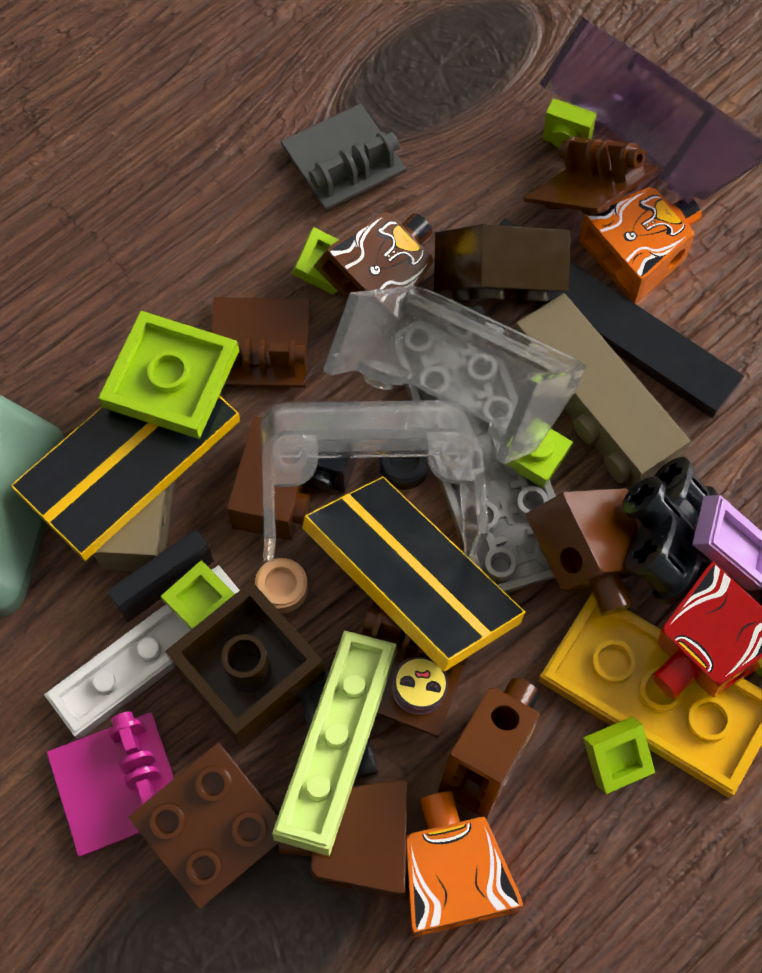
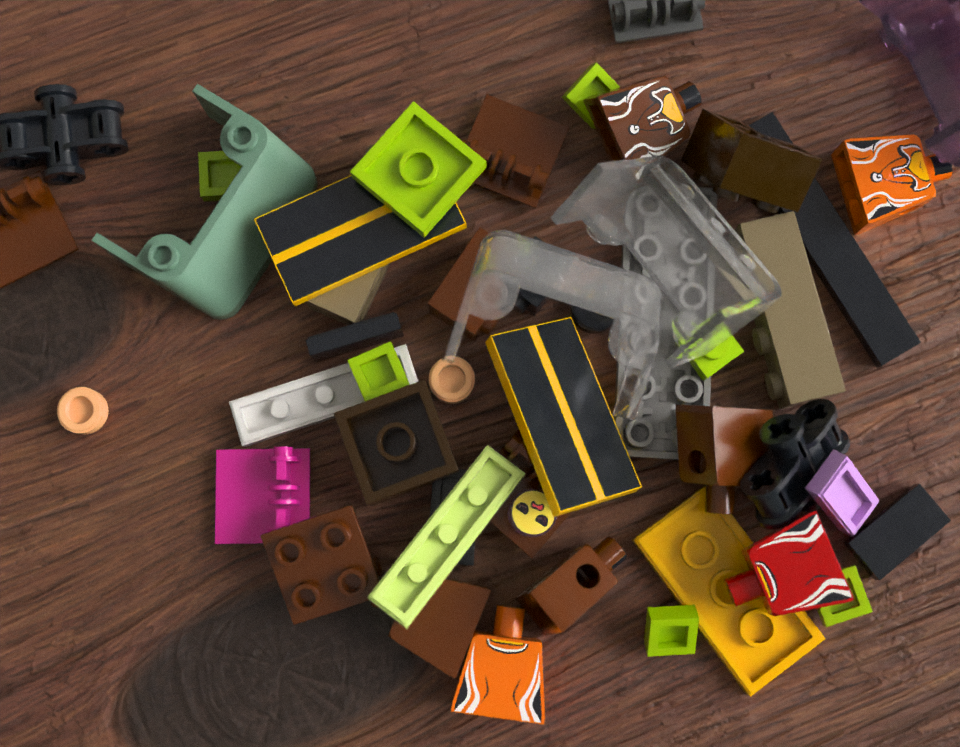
camera: 20 degrees right, 15 degrees up
reddish brown hinge [524,136,658,215] -> none
lime plate [543,98,597,148] -> none

